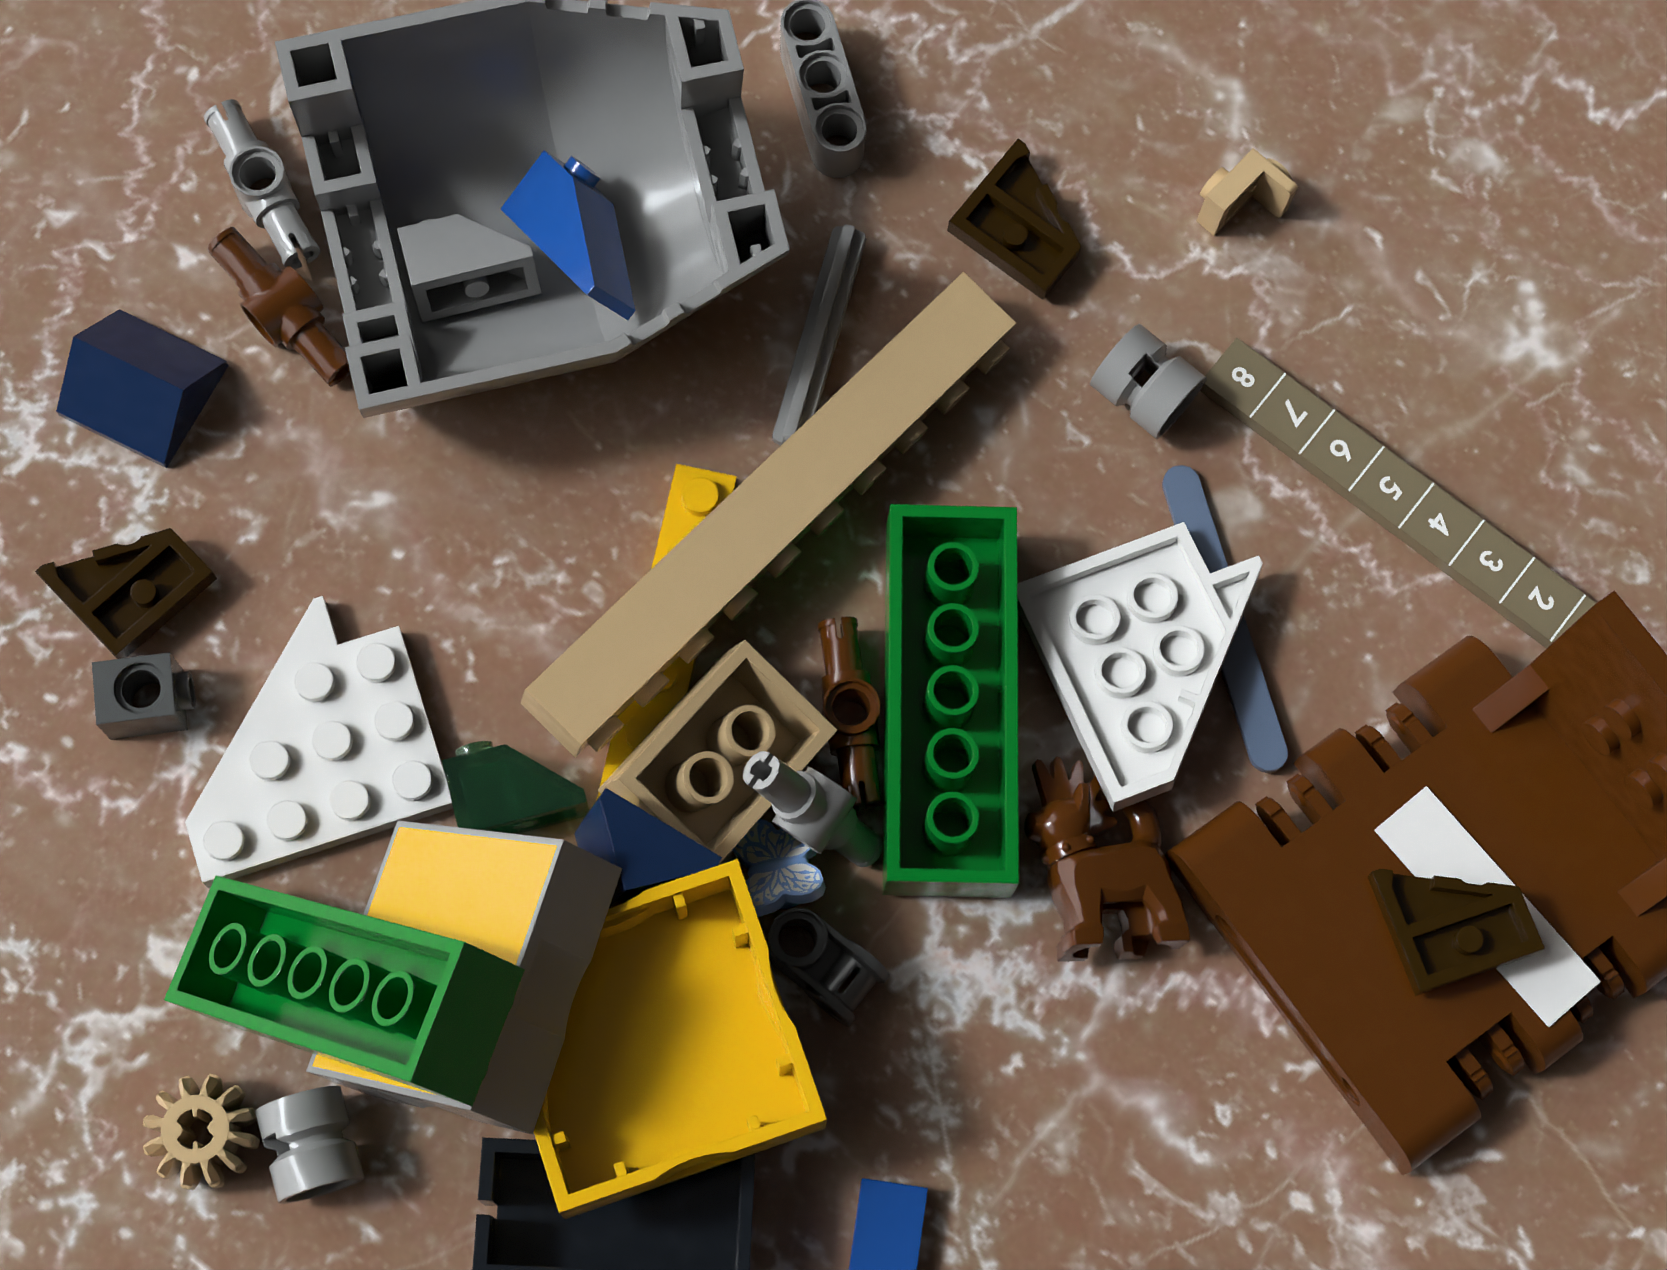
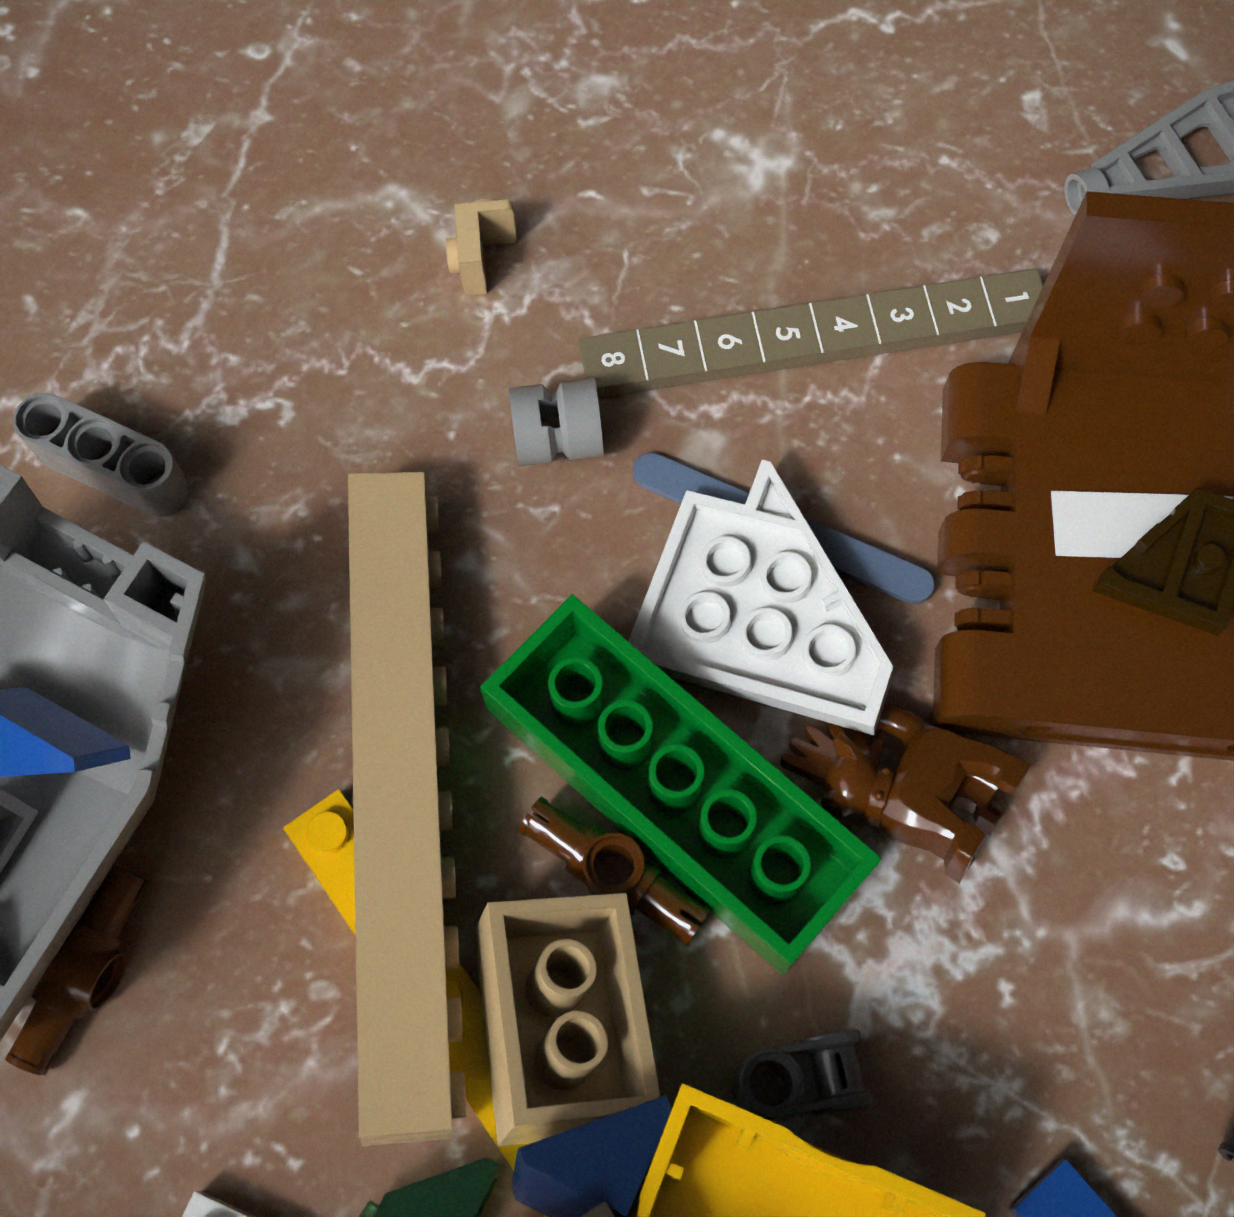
camera: 40 degrees left, 5 degrees down
light blue animal [732,819,826,917] -> none
light grey pin [743,751,883,867] -> none
light grey axle [772,224,867,446] -> none
dark brown wing [947,138,1081,300] -> none
none -> reddish brown pin [5,865,148,1075]

